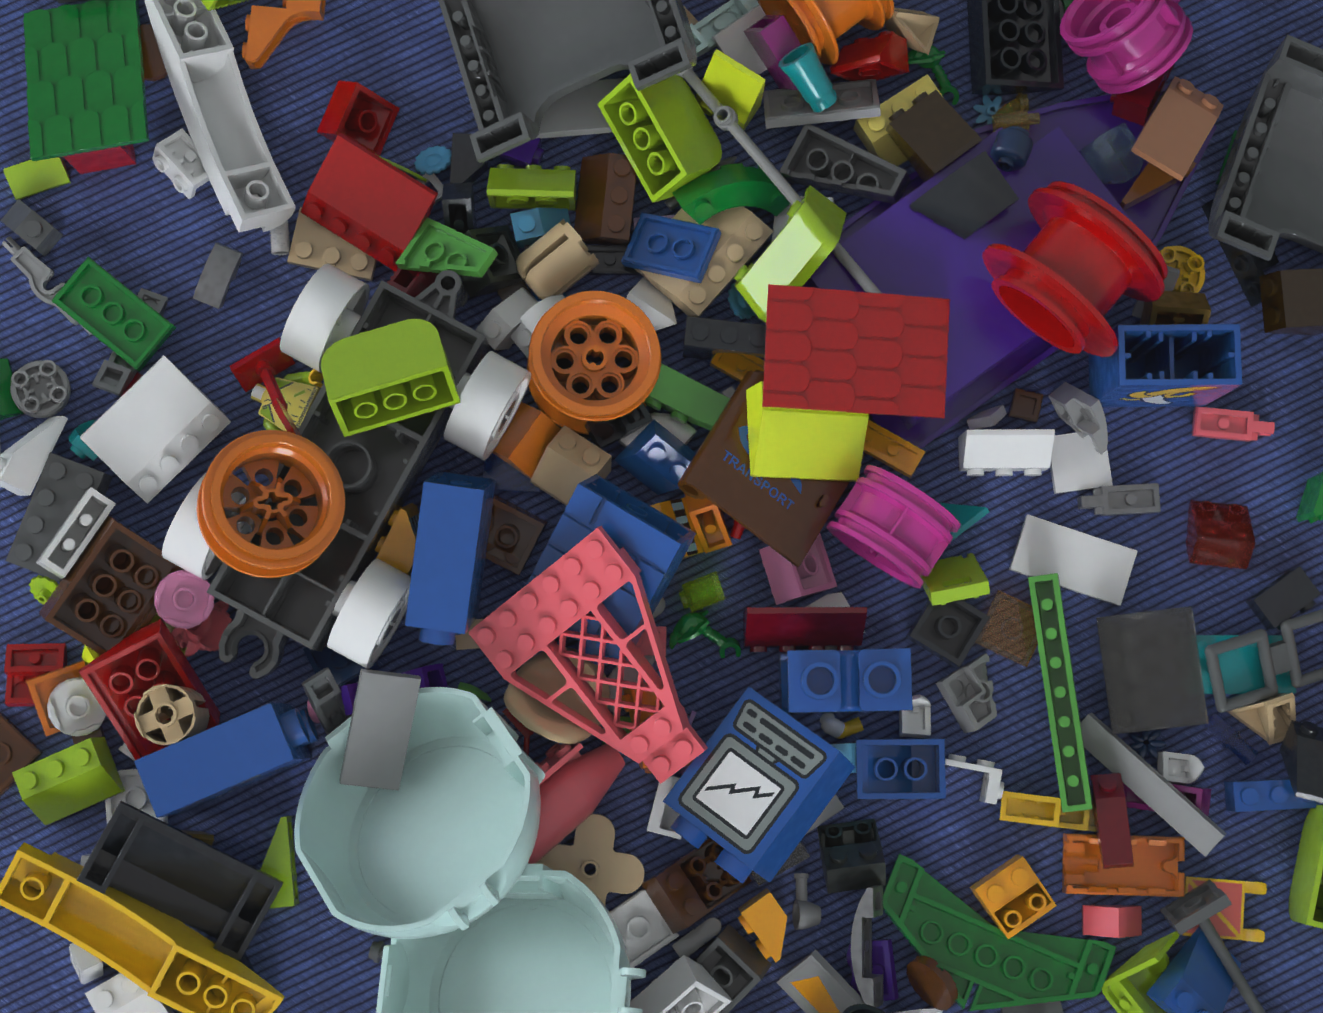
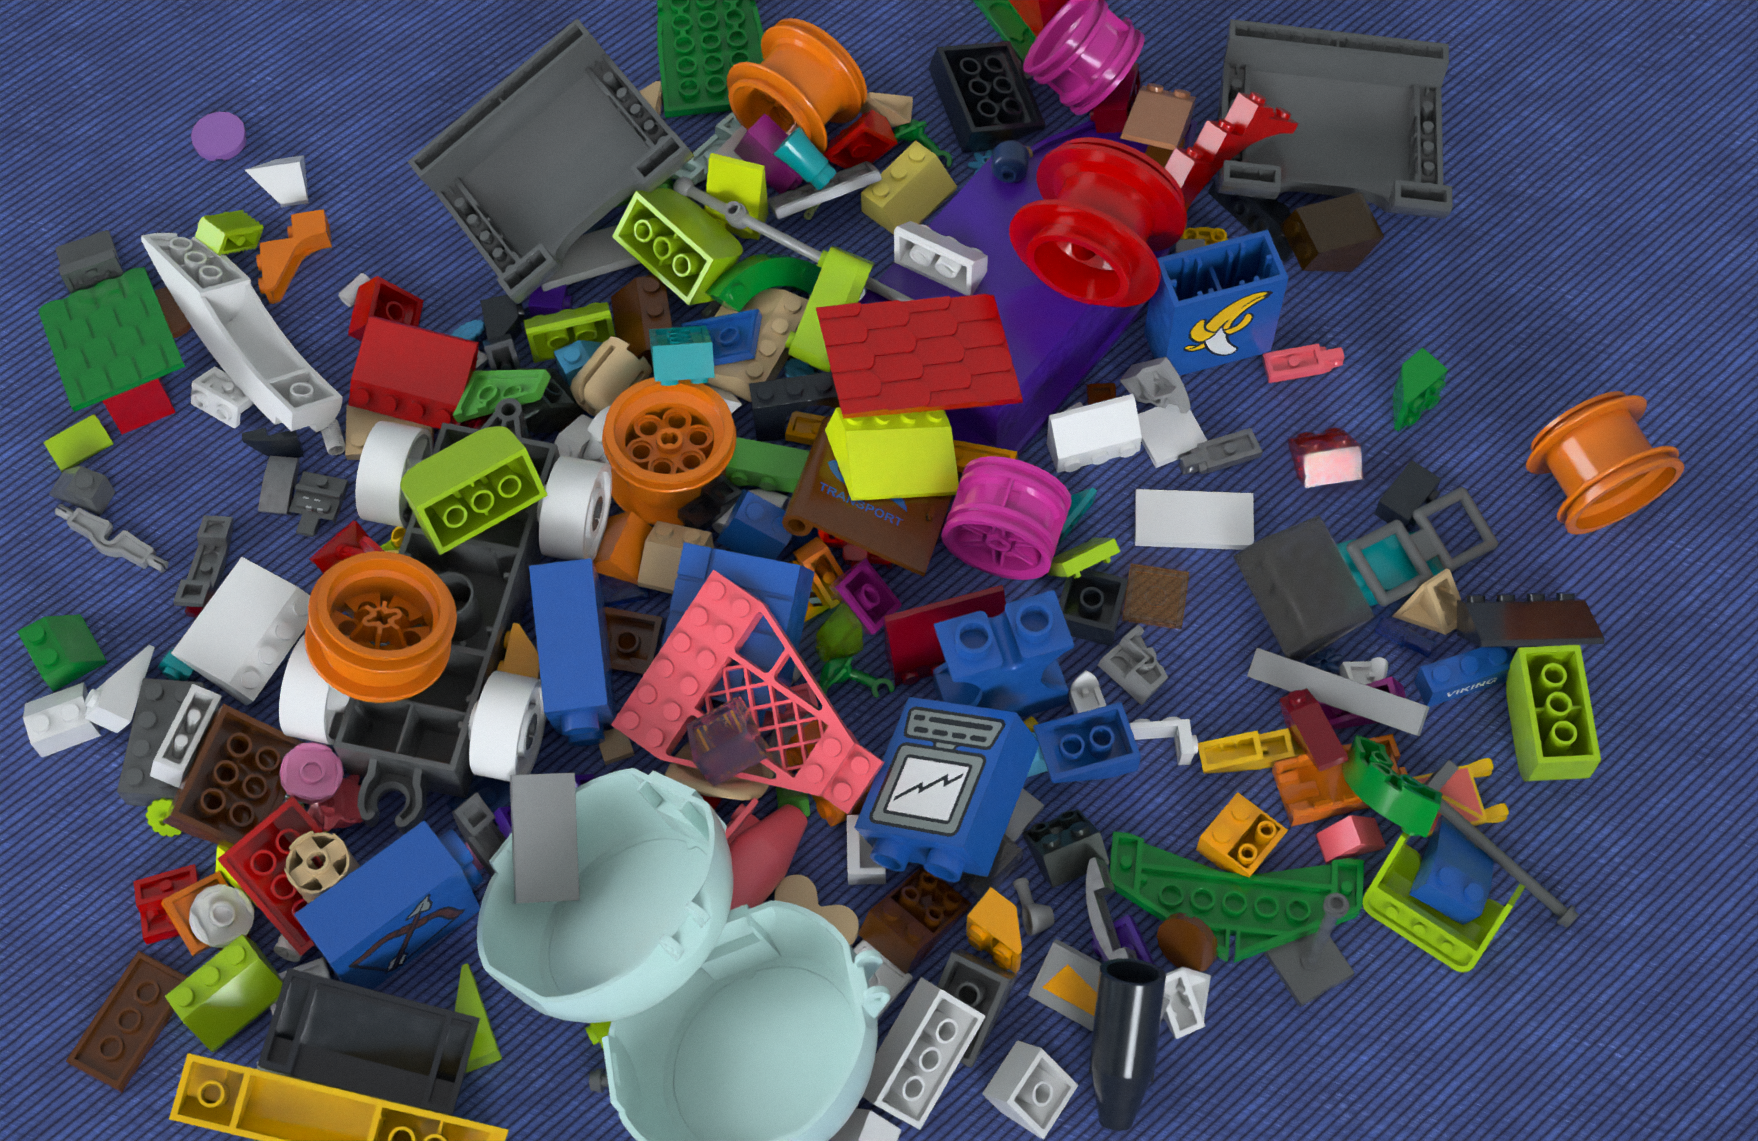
camera: 10 degrees left, 20 degrees down
light grey tile [10,360,71,418] -> none
green tile [51,257,177,372] -> none
light grey bar [672,917,722,958] -> none
bright pink slope [759,533,837,605] -> none
dark grey wedge [779,124,911,204] -> none
dark brown slope [885,90,982,182] -> none
black slope [909,151,1019,239] -> none
bright green brick [1028,573,1093,813] -> none
none -> black slope [242,428,304,458]
none -> dark grey piece [289,471,349,537]
none -> white piece [339,273,370,307]
none -> teal slope [649,325,715,386]
none -> clear purple slope [686,695,767,787]
none -> magenta slope [829,558,902,635]
none -> white slope [894,221,988,296]
none -> red arch [1165,91,1298,212]
none -> green brick [1342,734,1442,838]

